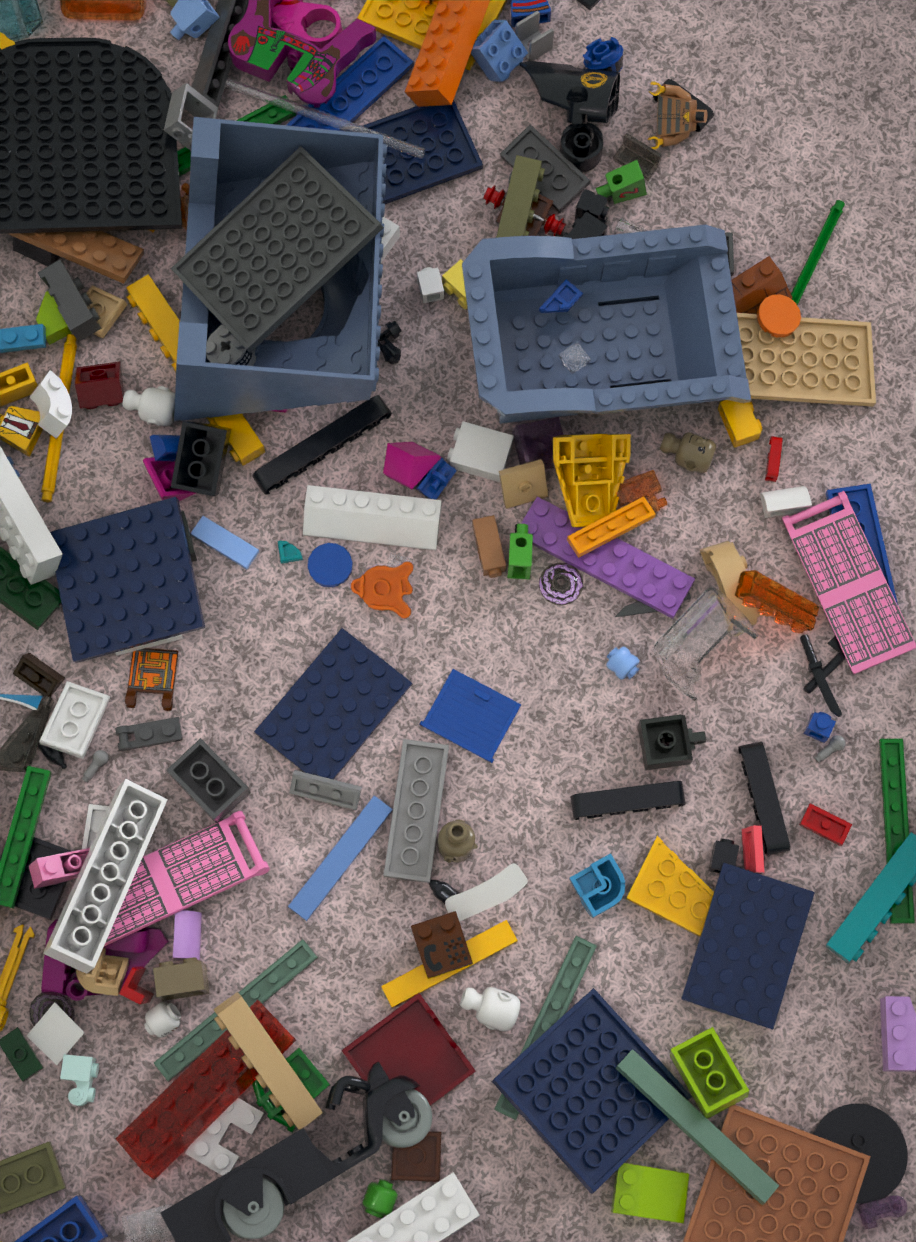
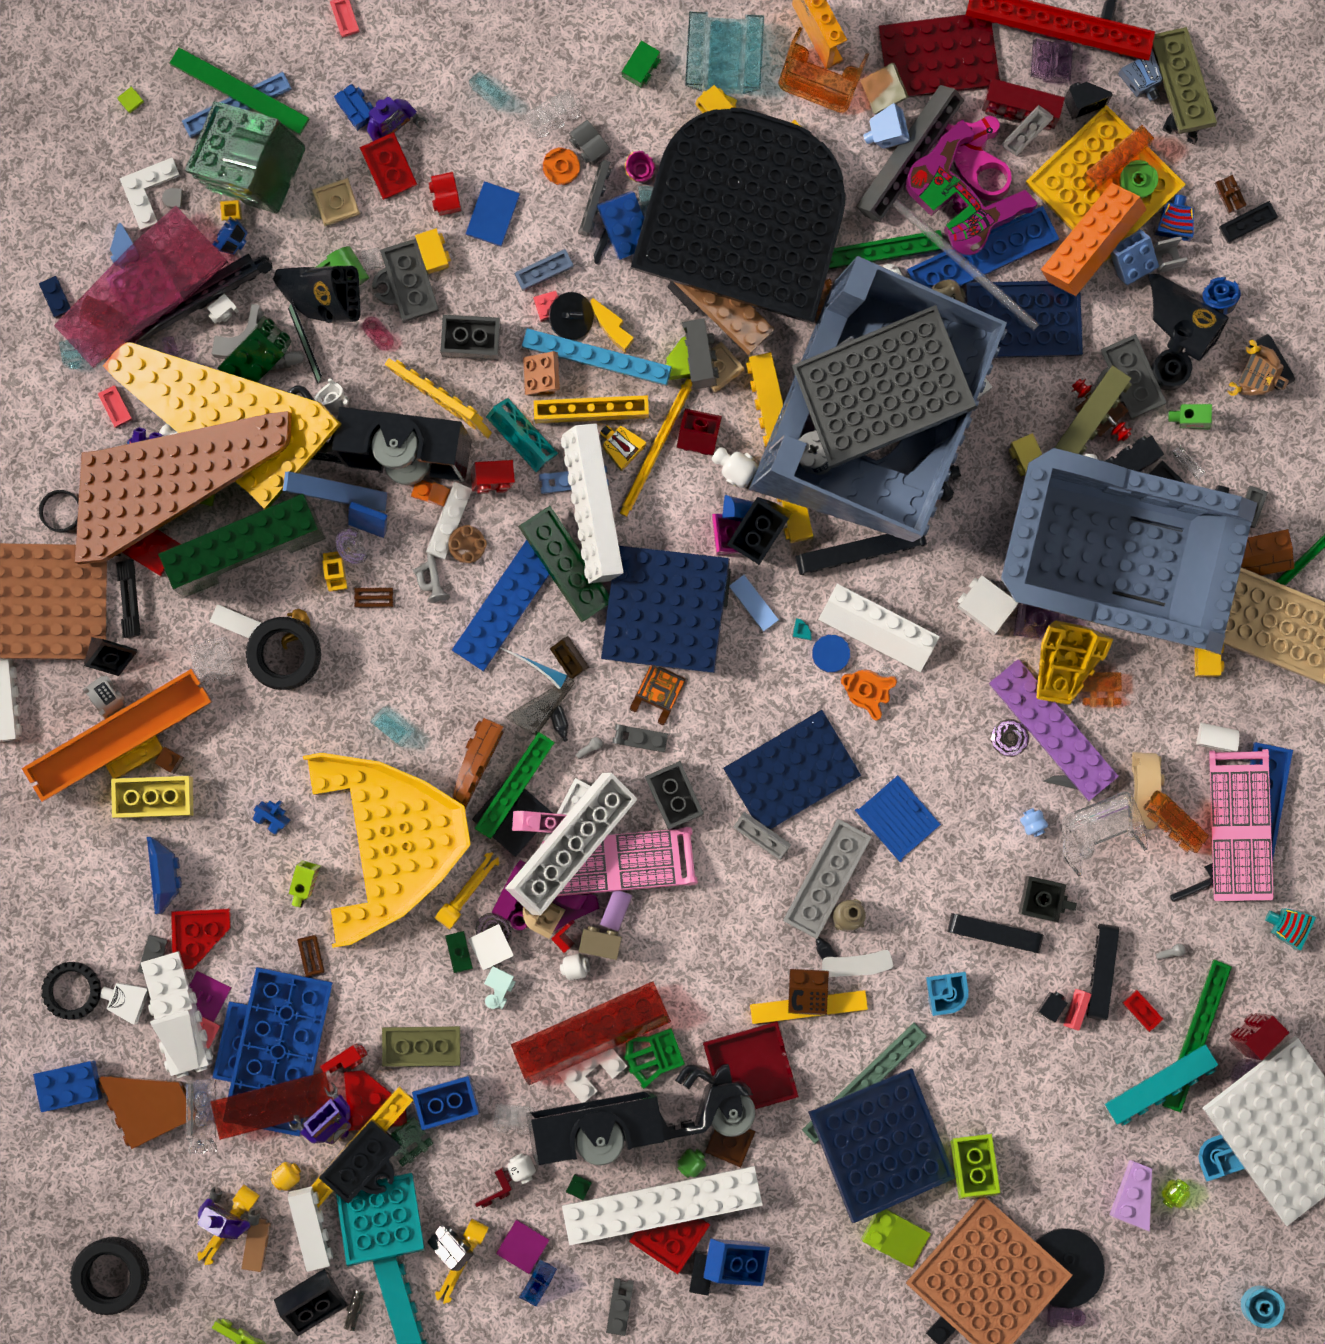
camera: 20 degrees right, 10 degrees up
white brick [30,370,72,438] -> none
white tile [39,681,110,759] -> none
sand green tile [154,939,318,1082] -> none
light grey window [164,83,218,151] -> none
tan brick [213,992,323,1130] -> none
medium blue tile [288,796,393,921] -> none
dark pink slope [383,442,441,490] -> none
blue hips [416,456,457,500] -> none
white brick [417,267,444,304] -> none
white piece [460,987,521,1032] -> none
medium nougat brick [472,515,506,578] -> none
tan plate [499,459,549,509] -> none
bright green torso [507,524,533,579] -> none
blue tile [539,279,583,313] -> none
clear plate [559,342,591,374] -> none
light orange plate [567,496,656,558] -> none
black brick [574,189,610,224] -> none
clear smoke panel [613,133,662,181] -> none
sand green tile [616,1049,779,1205] -> none
yellow wing [626,836,714,937] -> none
dark tan piece [660,432,716,473] -> none
dark blue plate [681,863,815,1030] -> none
orange tile [757,294,801,337] -> none
red piece [765,436,783,482] -> none
black sword [800,635,842,717] -> none
blue brick [803,712,836,743] -> none

